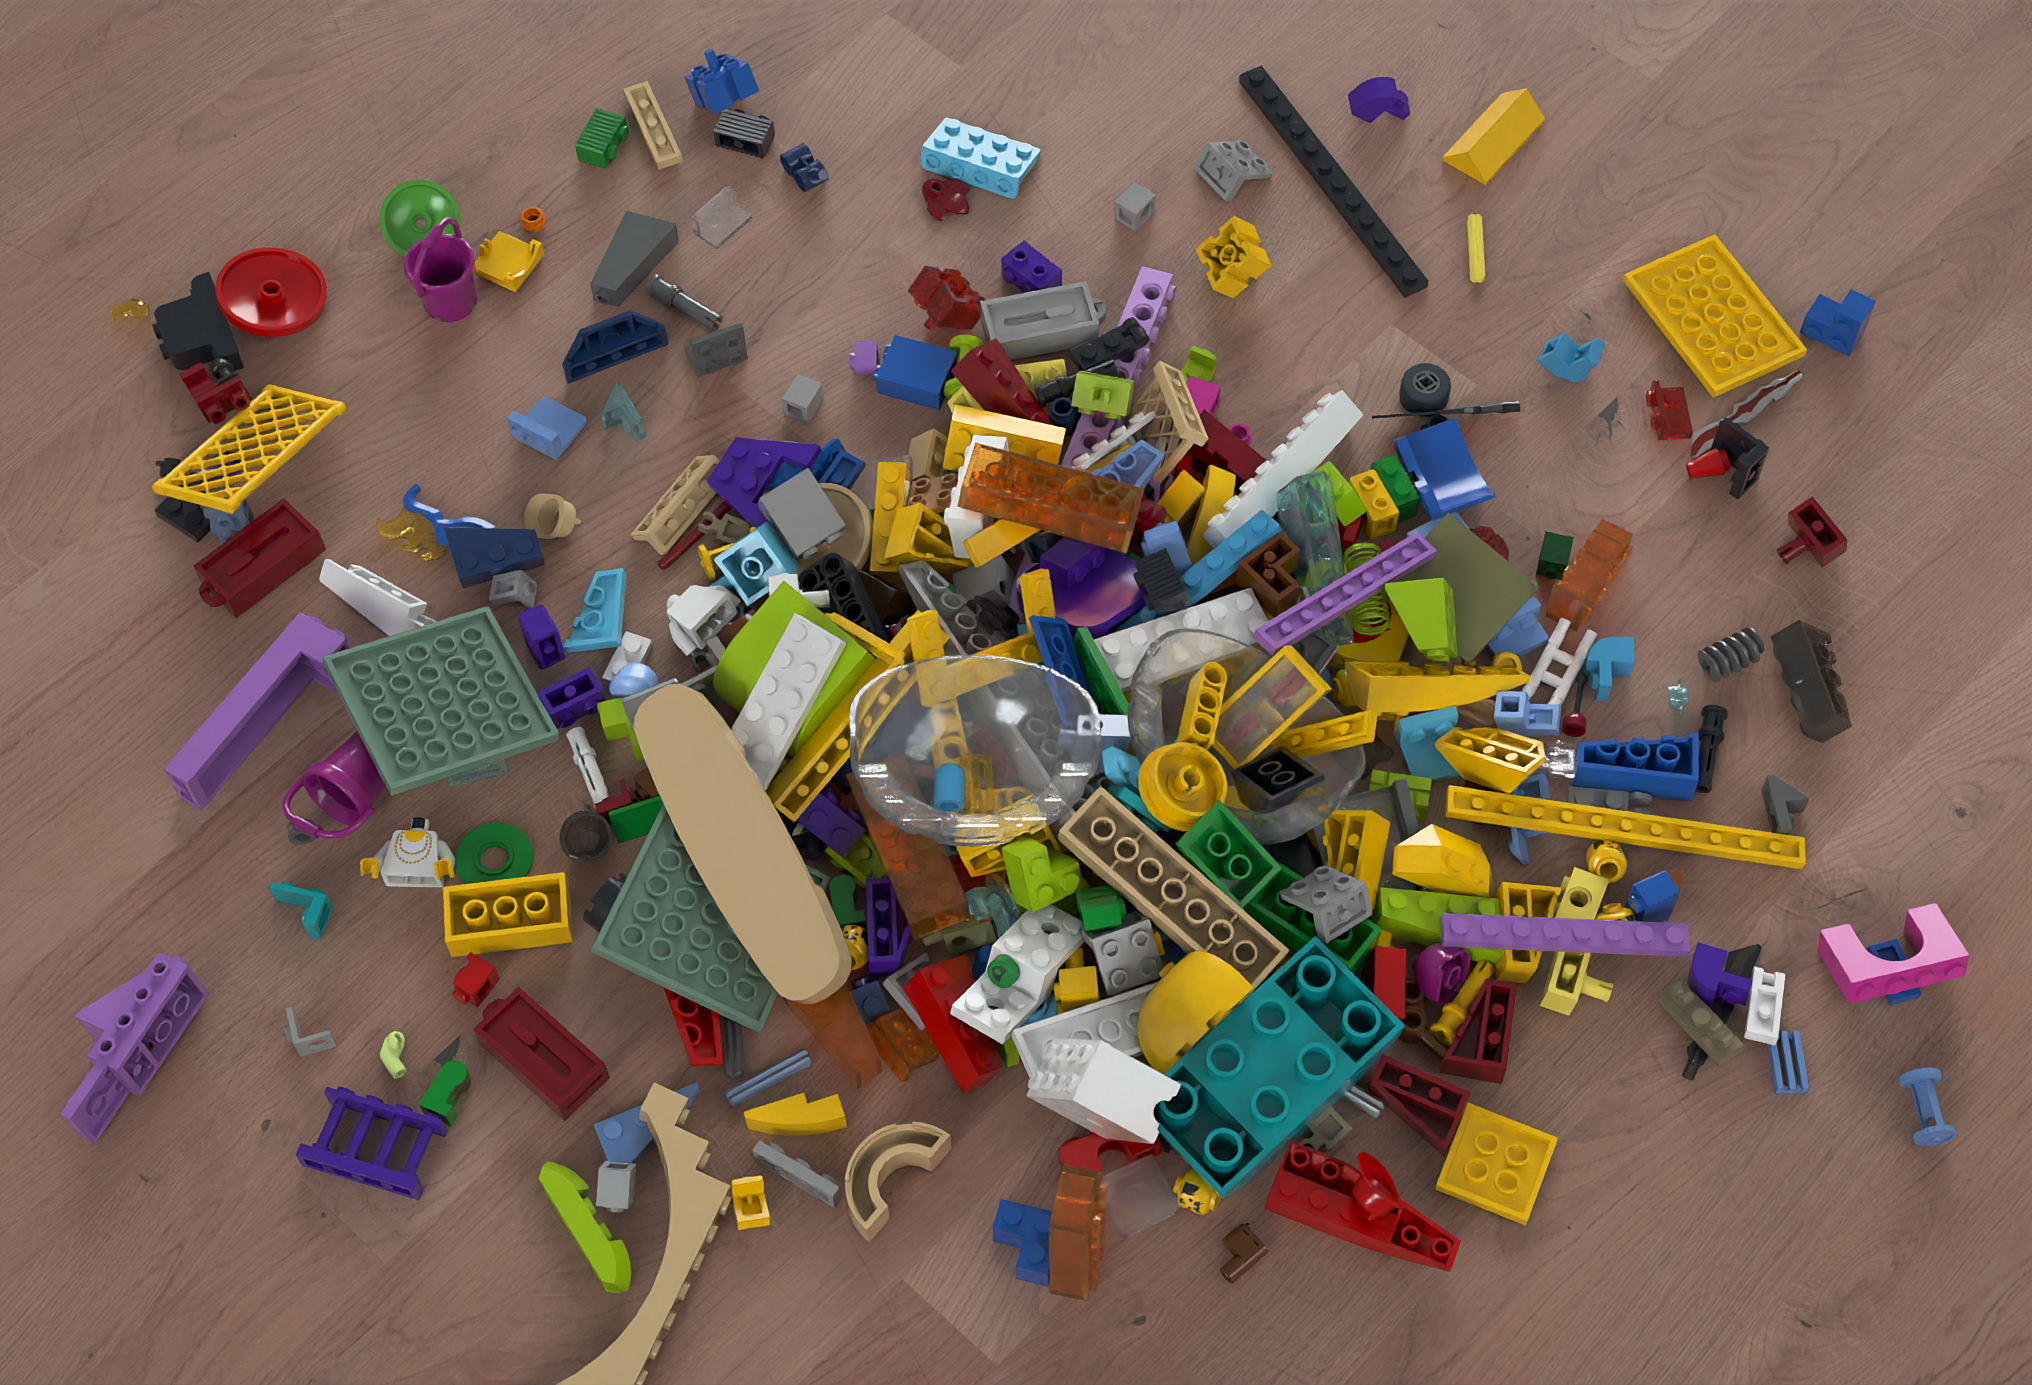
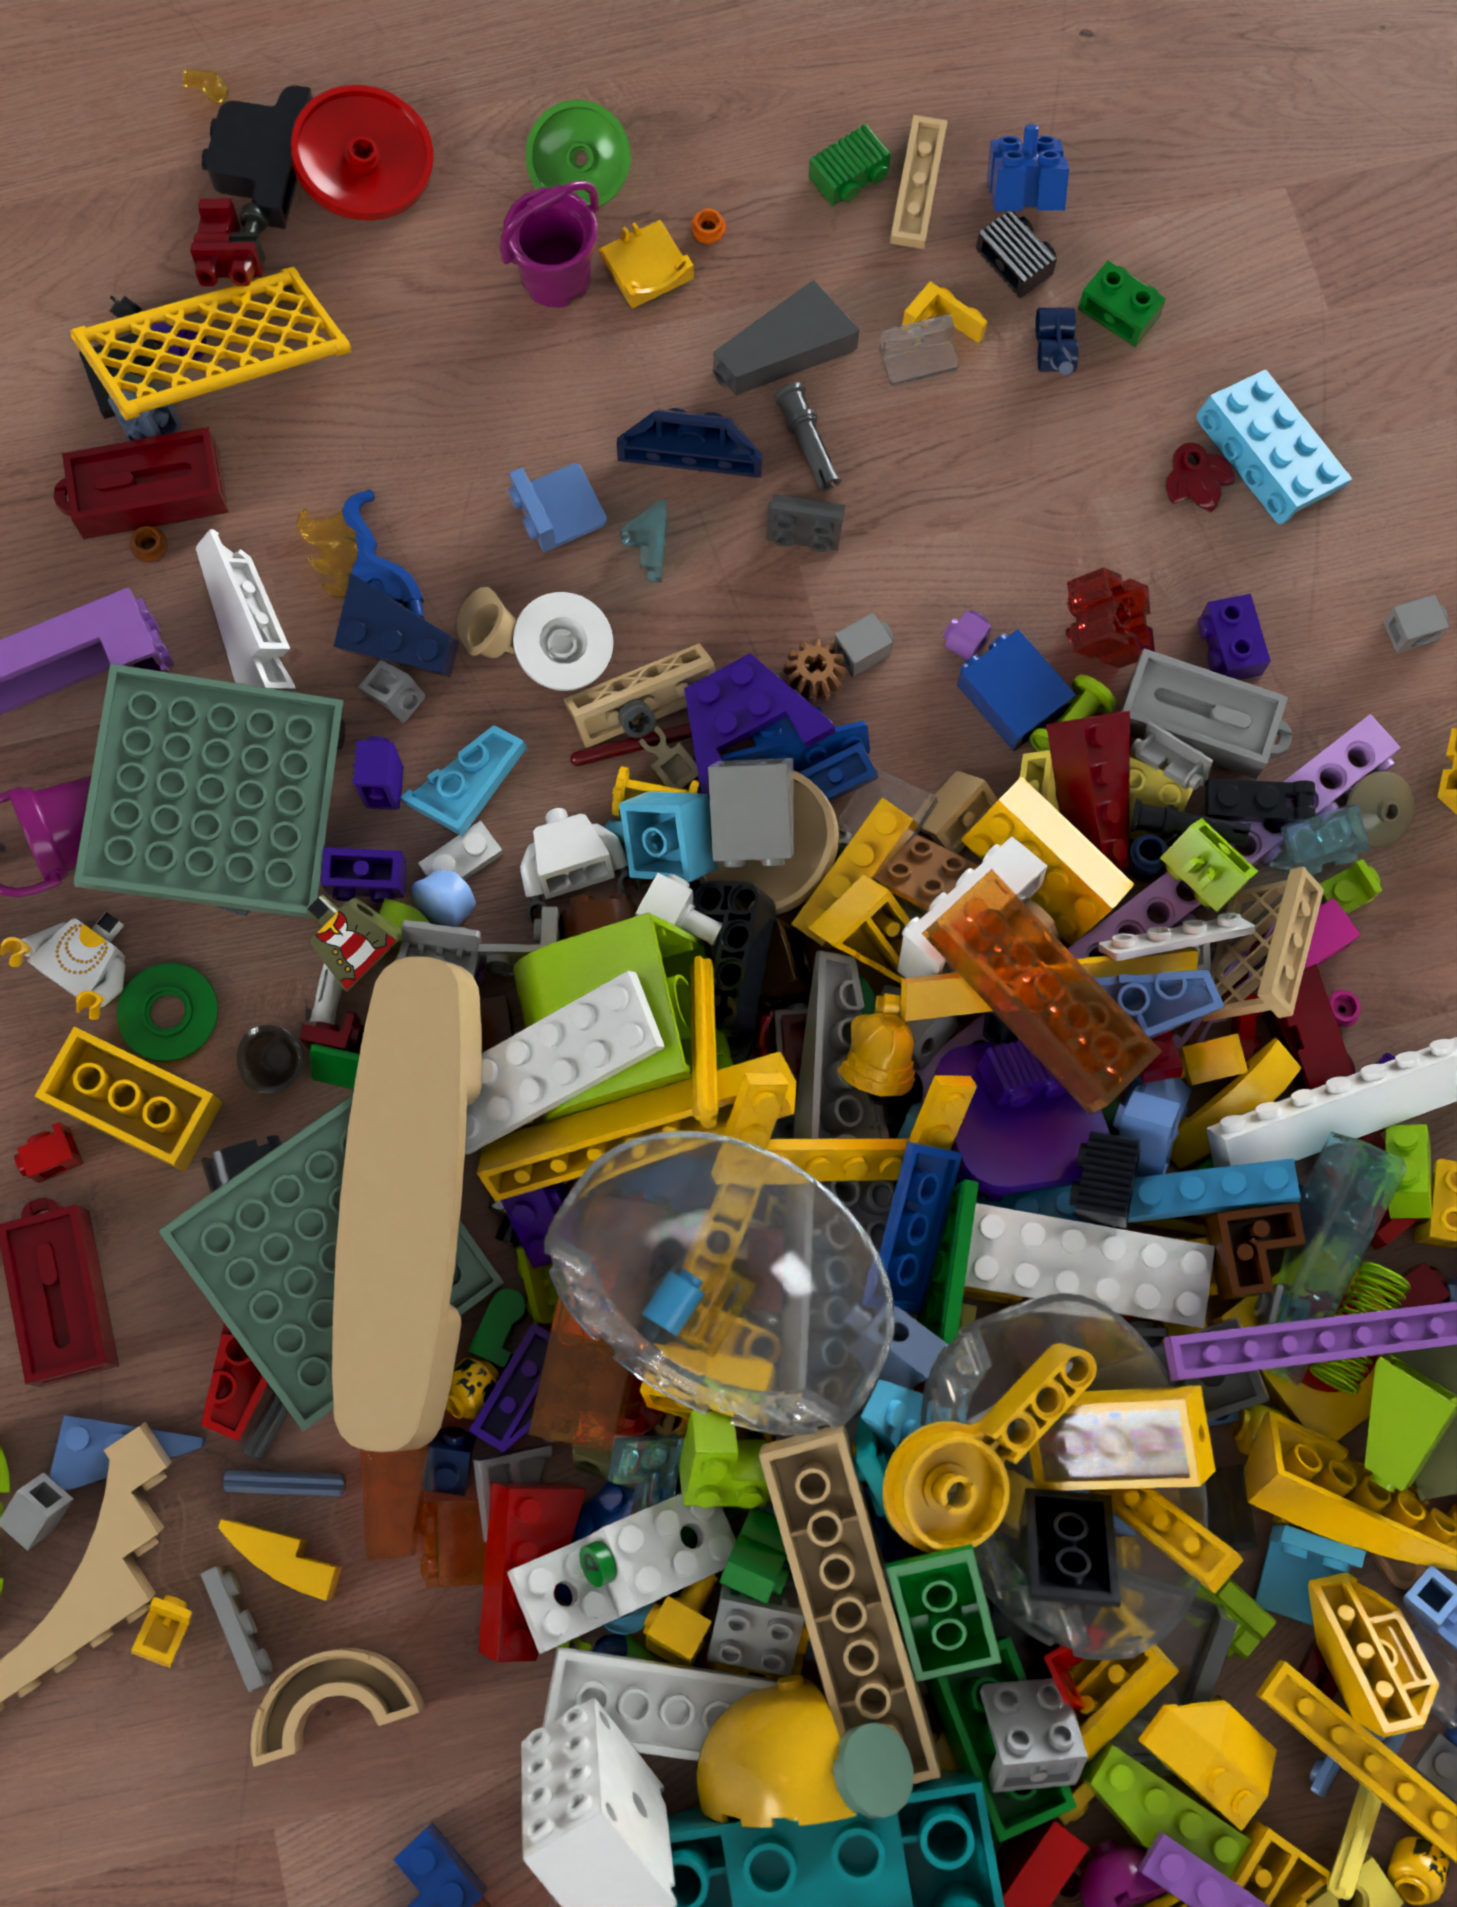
camera: 30 degrees right, 15 degrees up
none -> dark orange plate [130,526,168,563]
none -> torso [307,894,402,992]
none -> white hat [513,592,613,691]
none -> dark grey bush [618,700,656,738]
none -> medium nougat gear [783,638,847,704]
none -> sand green tile [833,1722,914,1820]
none -> yellow helmet [837,993,915,1097]
none -> yellow bracket [901,281,987,343]
none -> red bracket [1043,1629,1111,1711]
none -> green brick [1078,260,1166,348]
none -> light grey hinge [1131,721,1213,790]
none -> clear light blue bracket [1269,804,1370,875]
none -> light yellow axle [1327,1783,1382,1900]
none -> dark tan dish [1345,771,1414,847]

